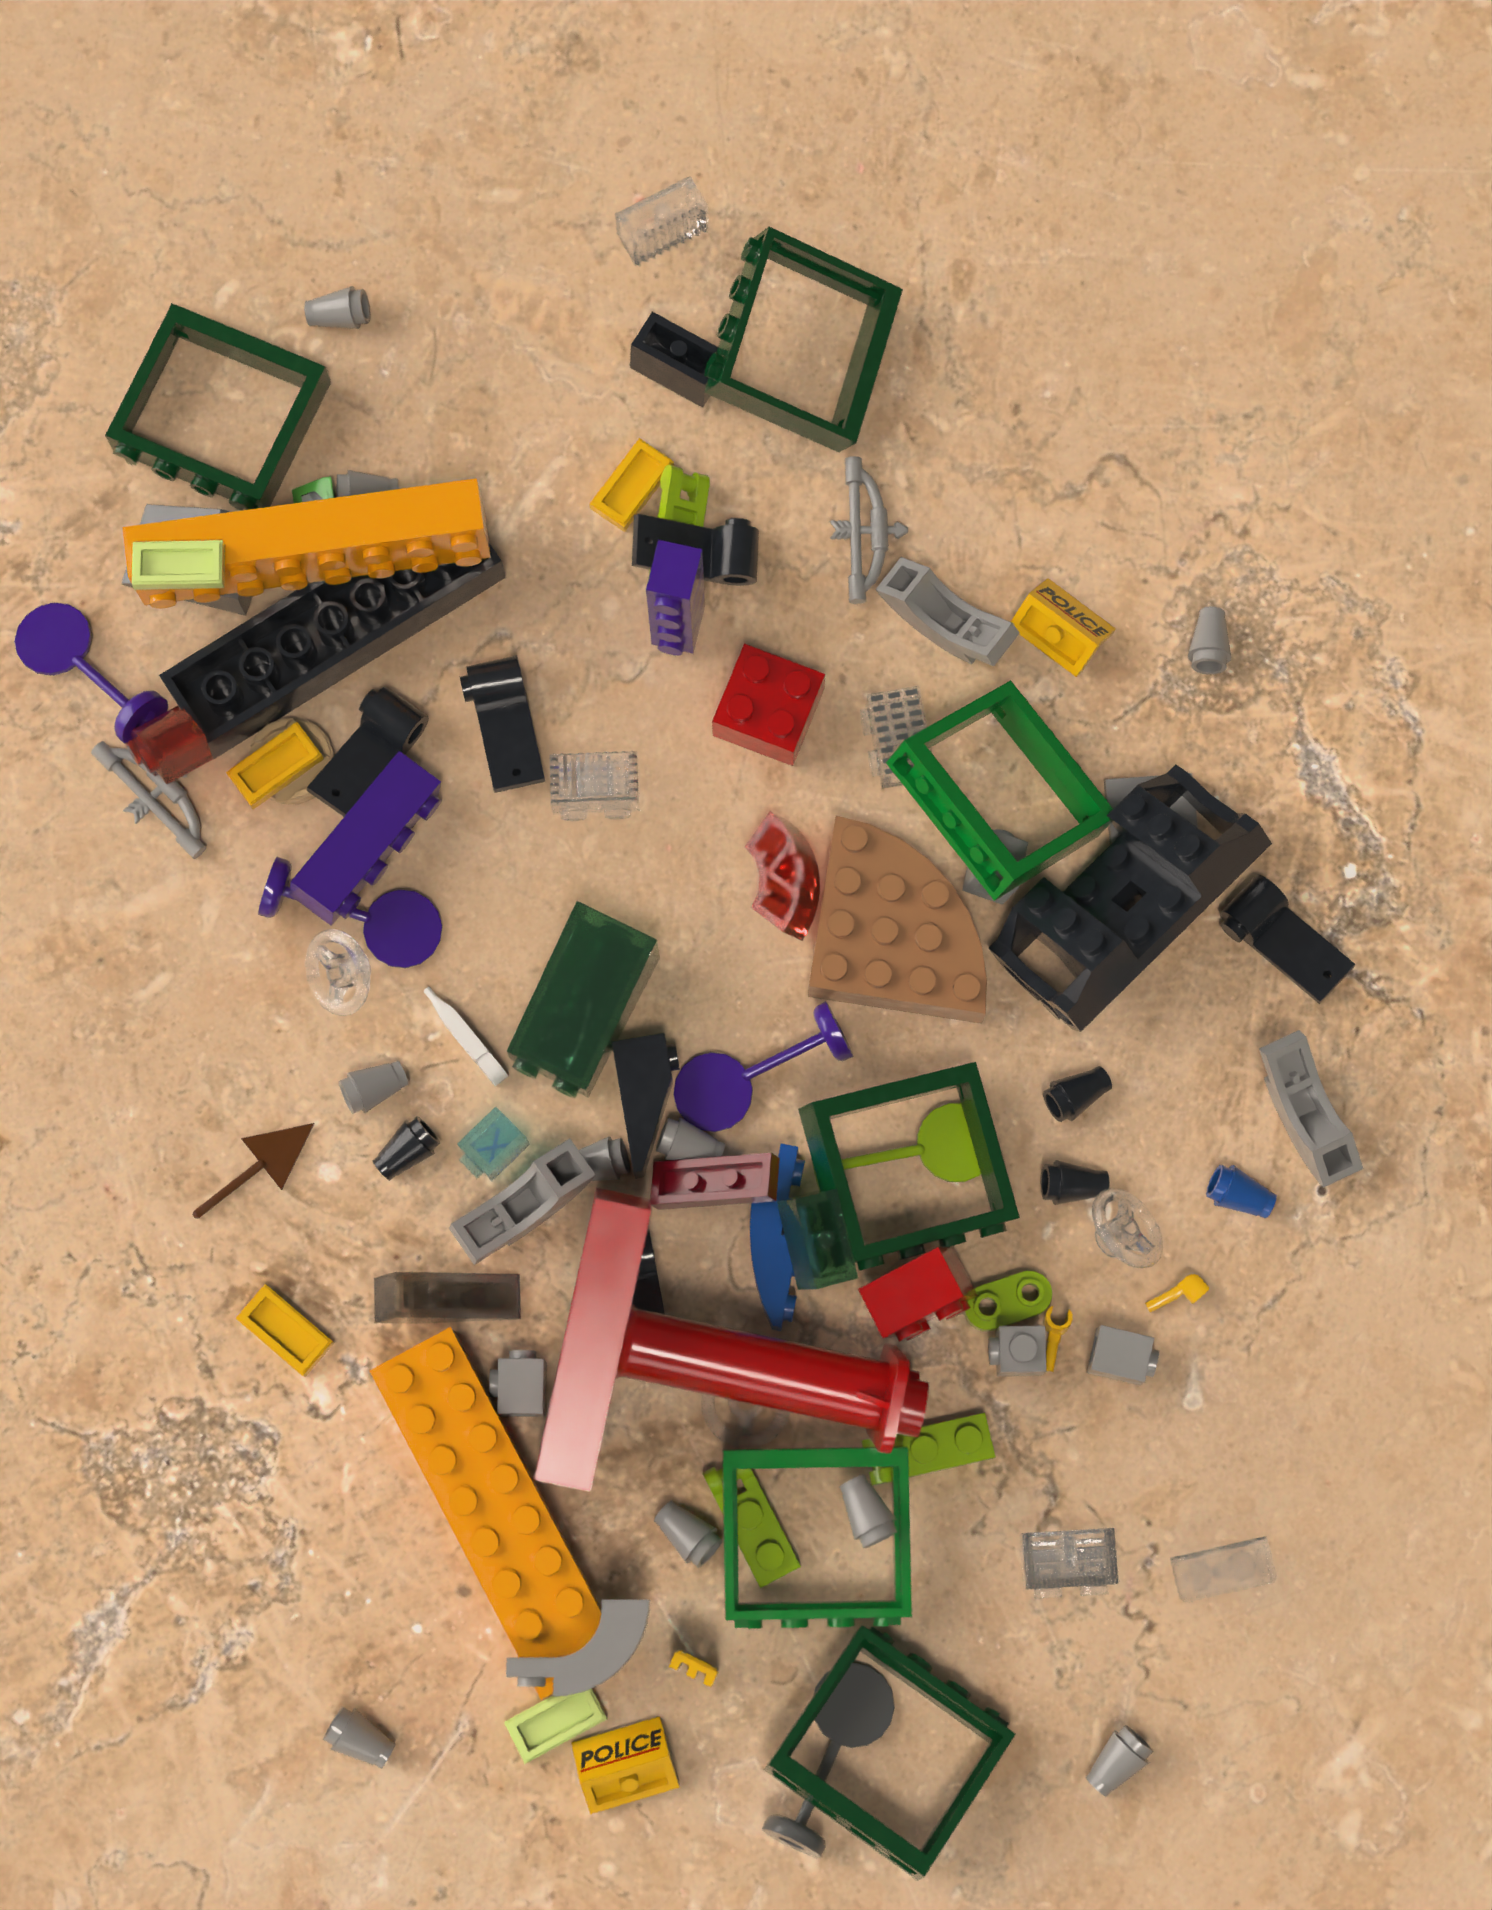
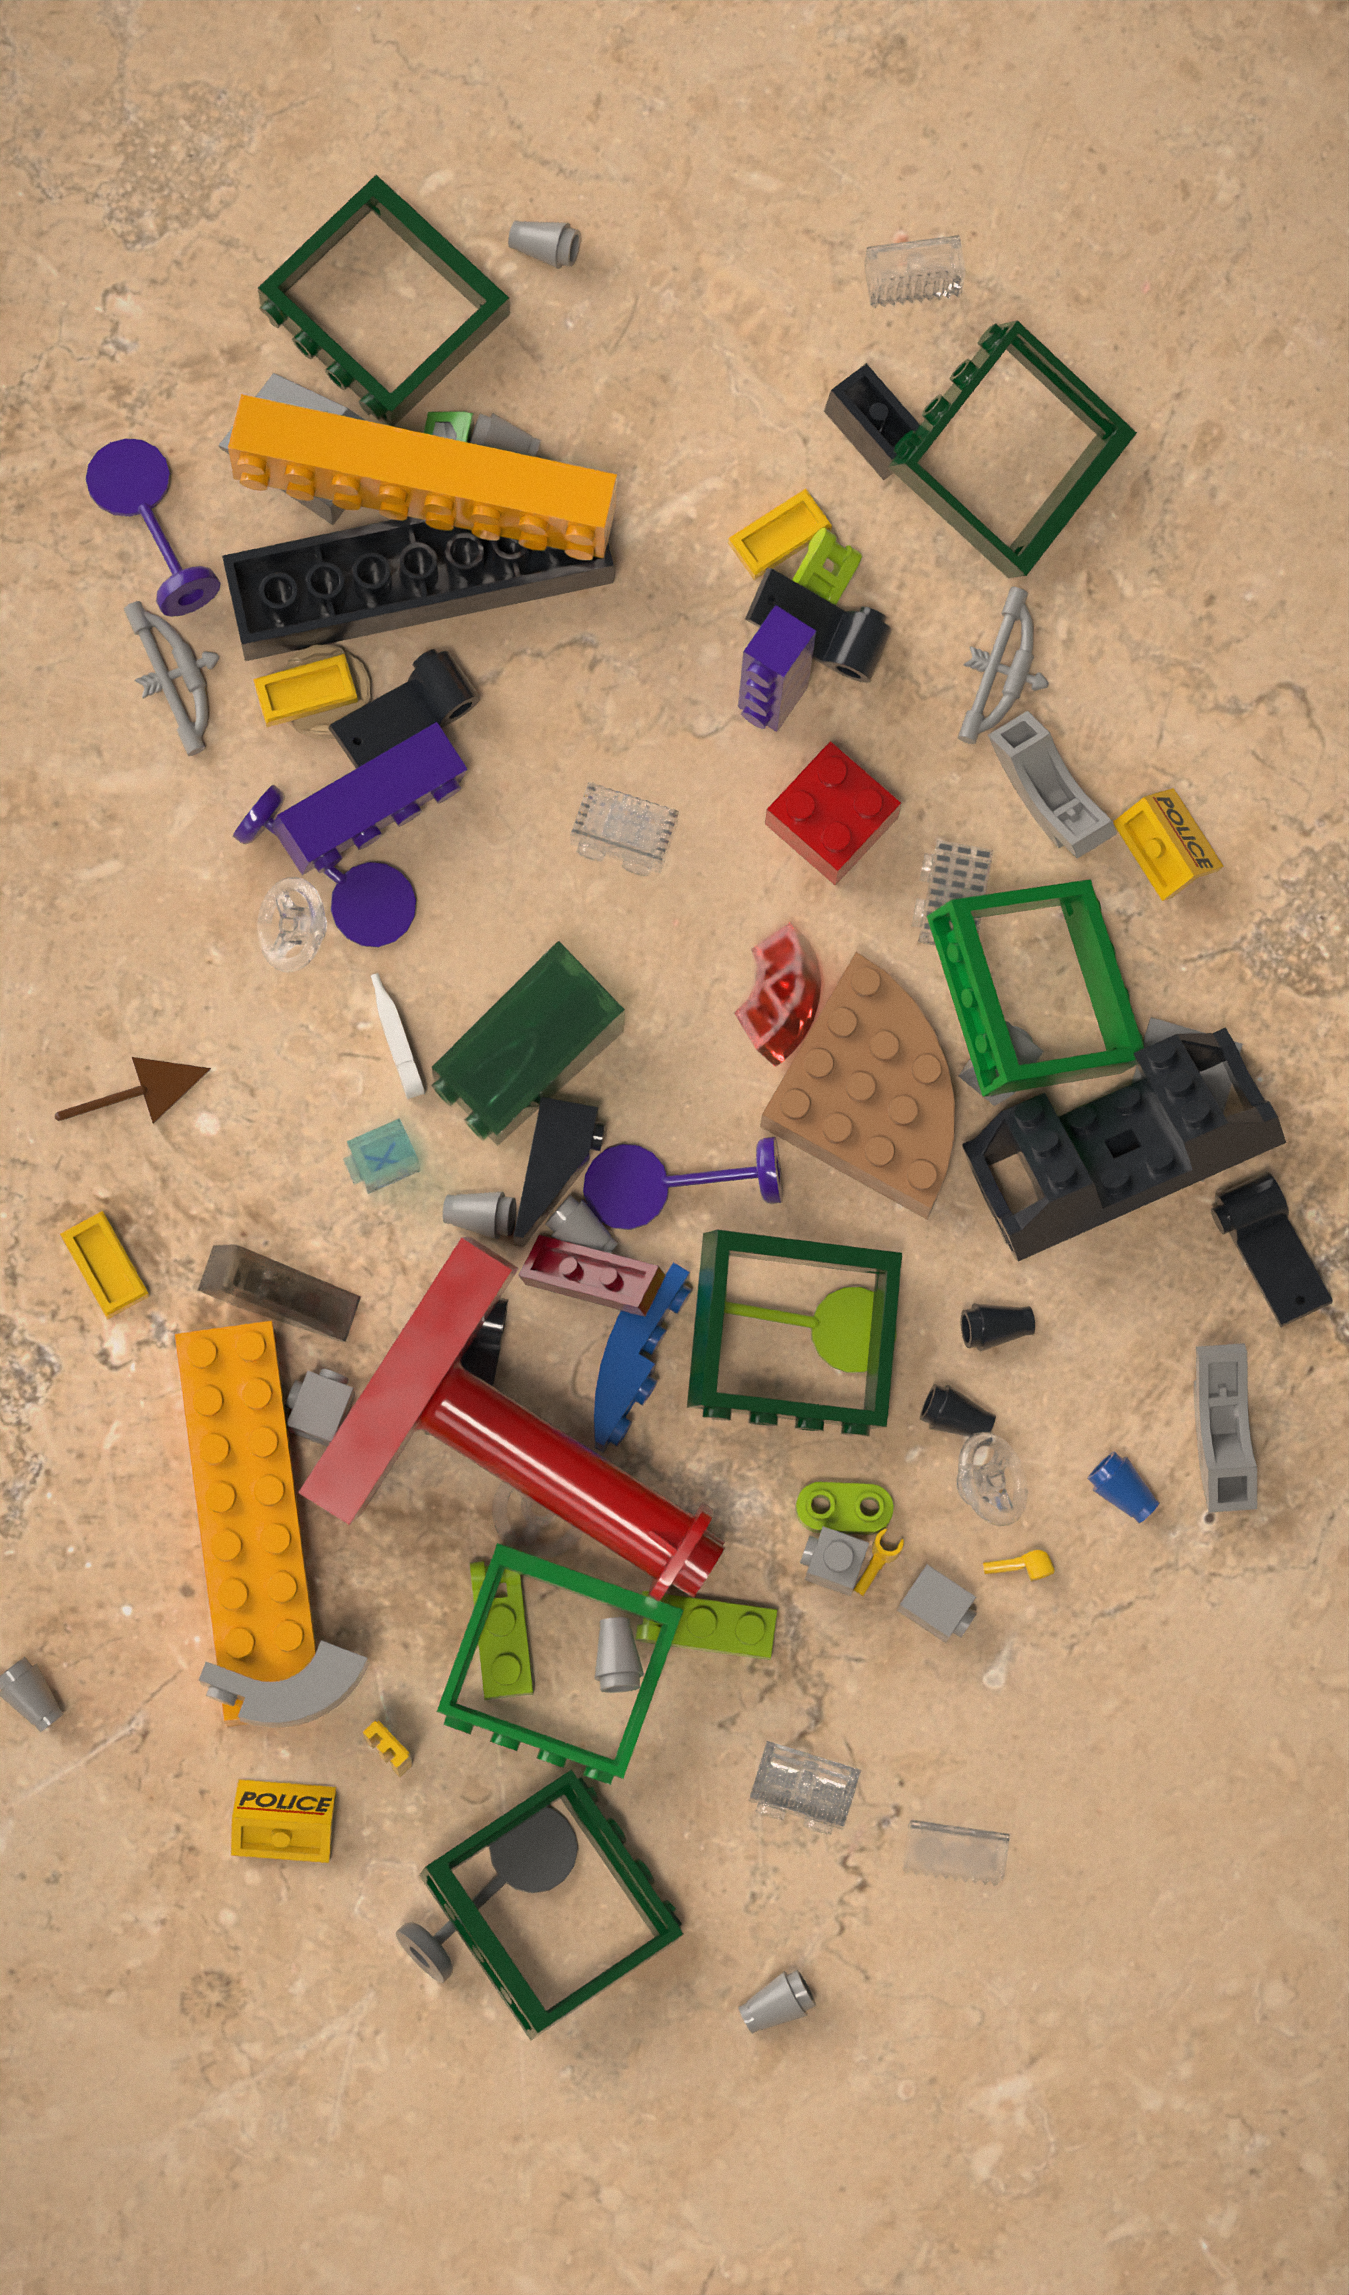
camera: 15 degrees right, 0 degrees up
clear red brick [125,706,213,785] -> none
yellowish green tile [132,540,225,590] -> none
light grey cone [339,1061,408,1114] -> none
black cone [373,1116,440,1181] -> none
light grey arch [449,1139,595,1265] -> none
black door [460,655,545,793] -> none
yellowish green tile [504,1689,608,1764] -> none
light grey cone [654,1501,722,1568] -> none
clear green brick [777,1189,858,1290] -> none
red brick [858,1247,978,1342] -> none
light grey cone [1188,607,1231,675] -> none

